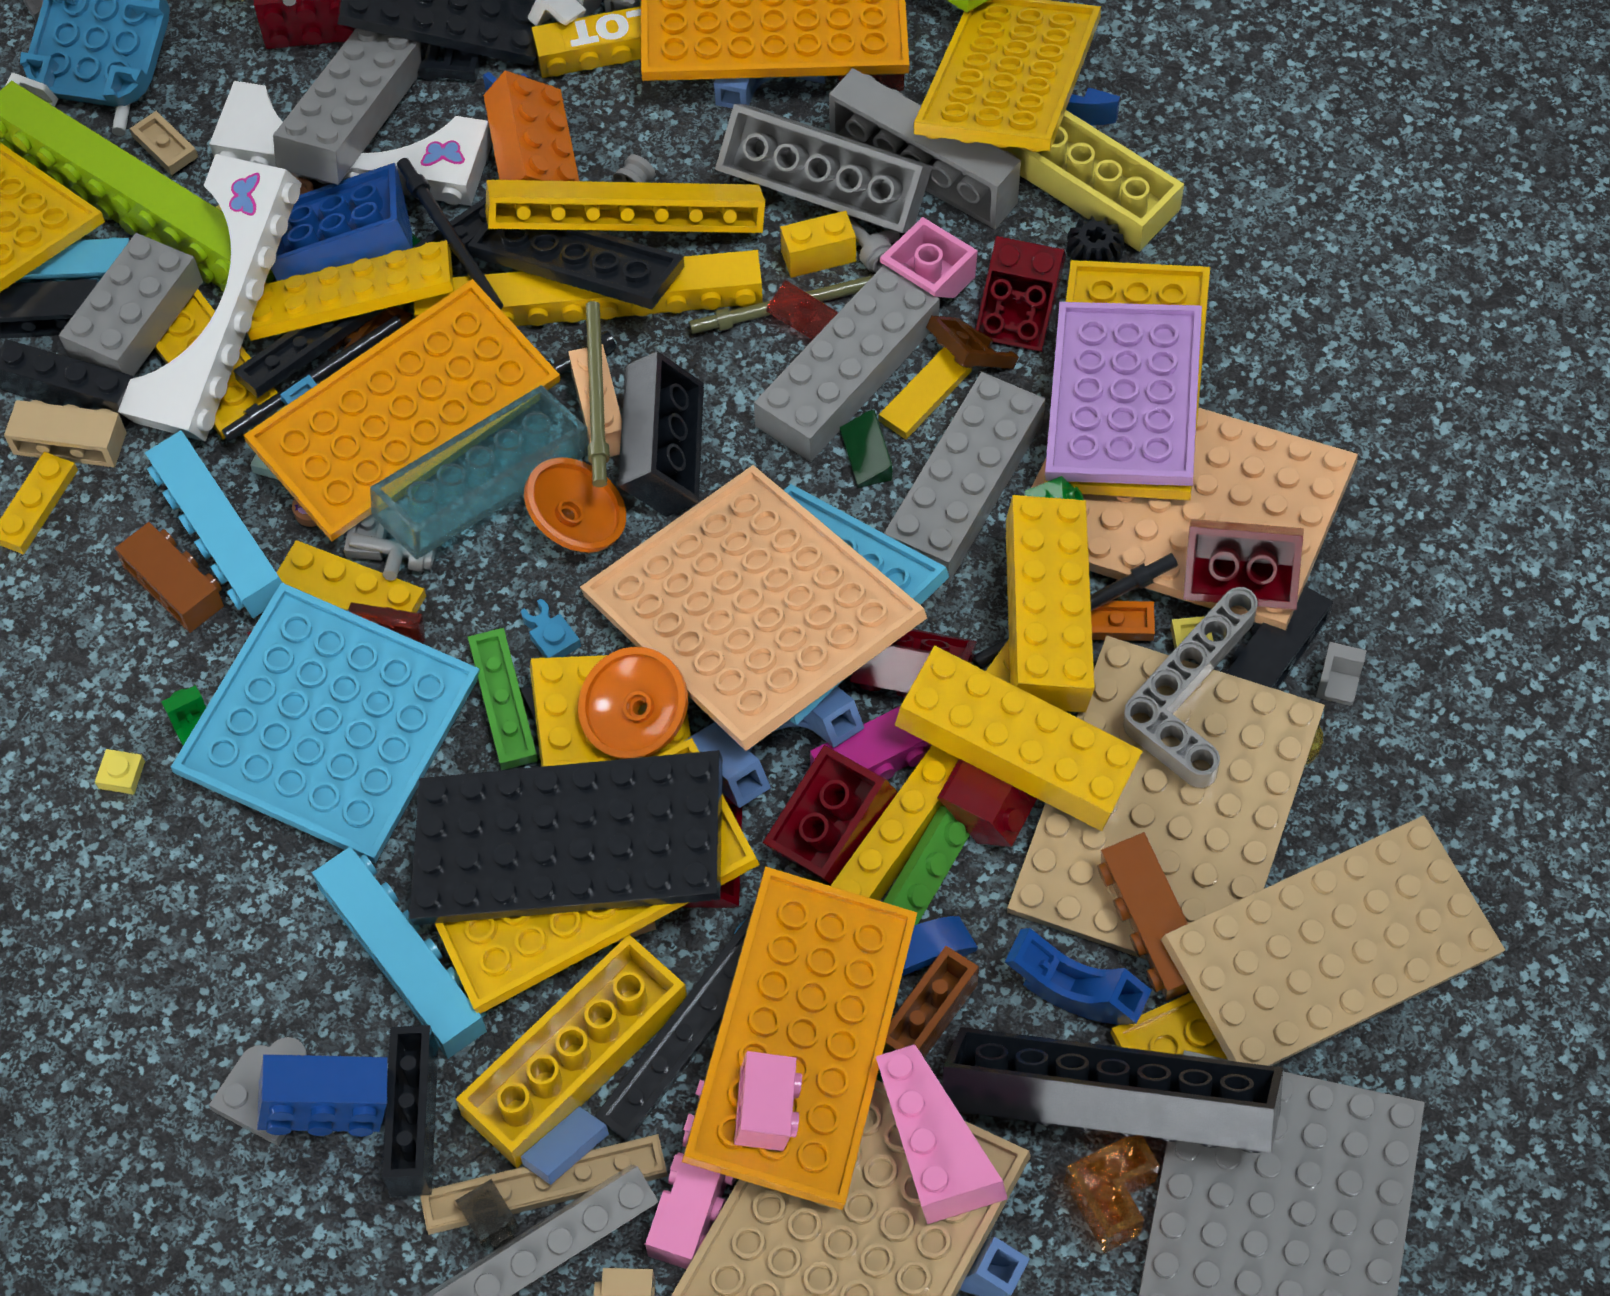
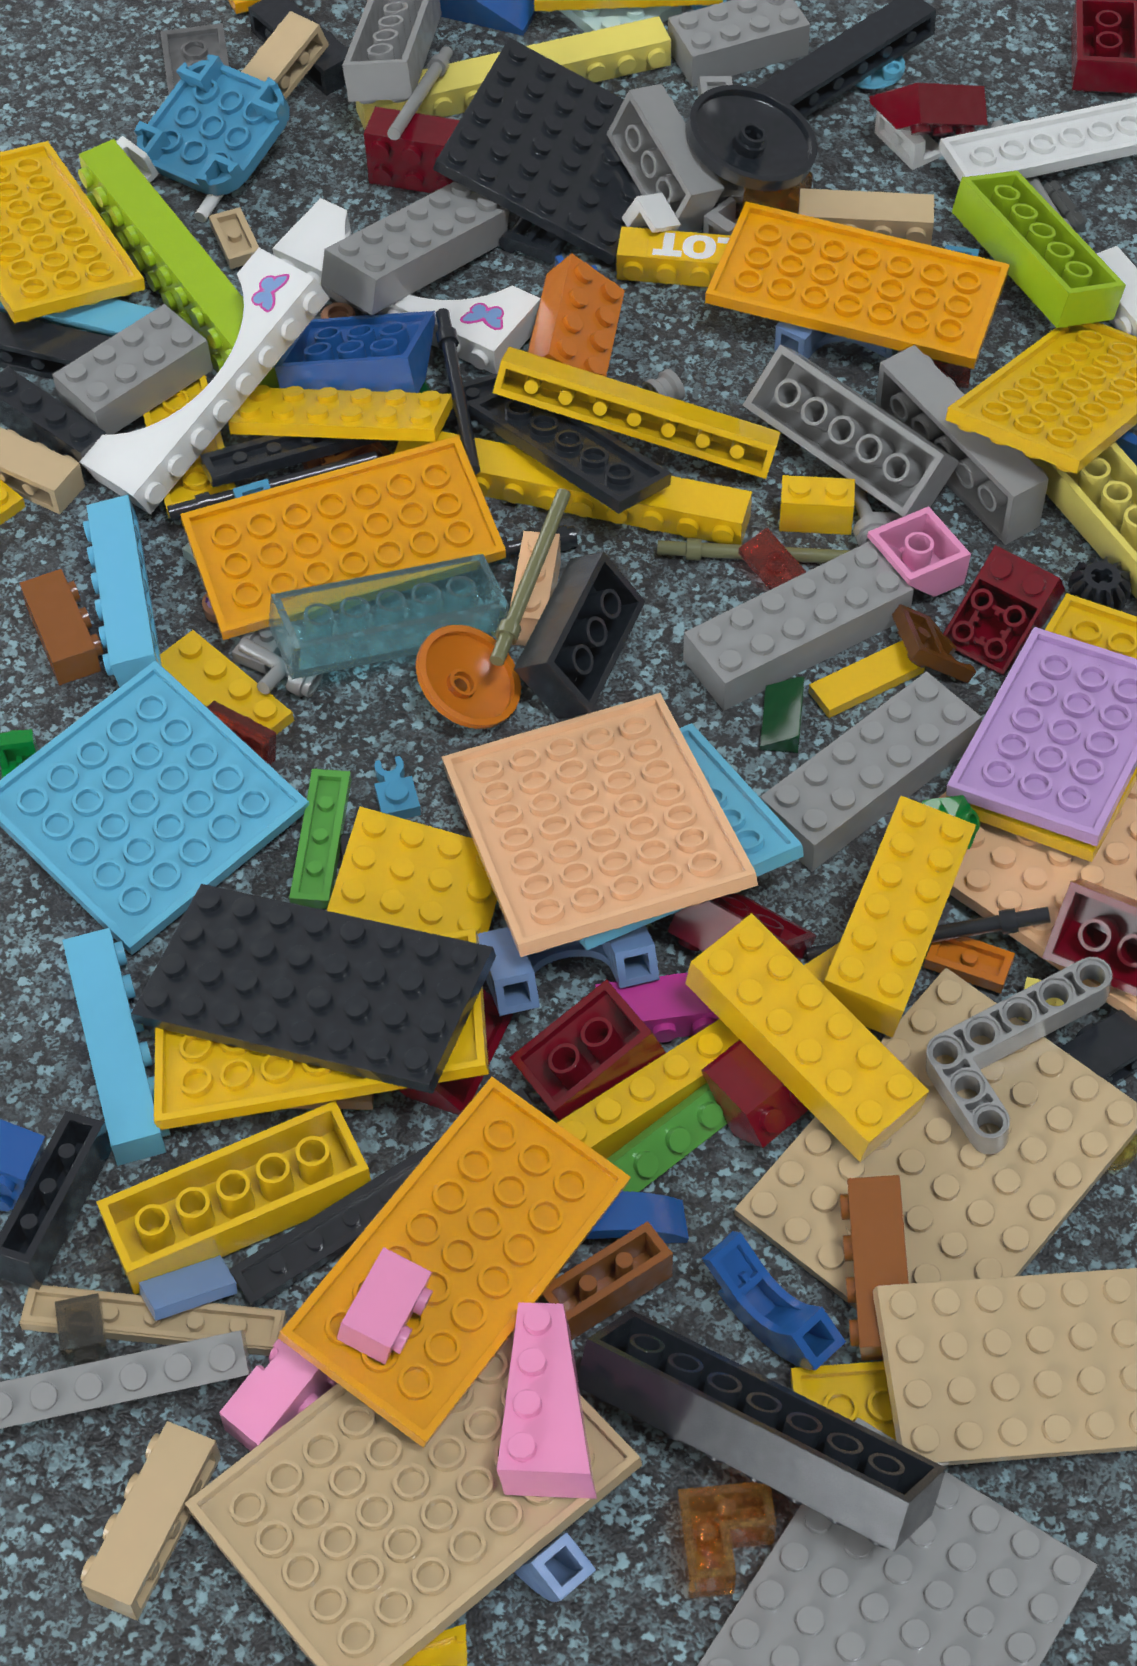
camera: 20 degrees right, 5 degrees down
orange dish [578,647,688,759] -> none

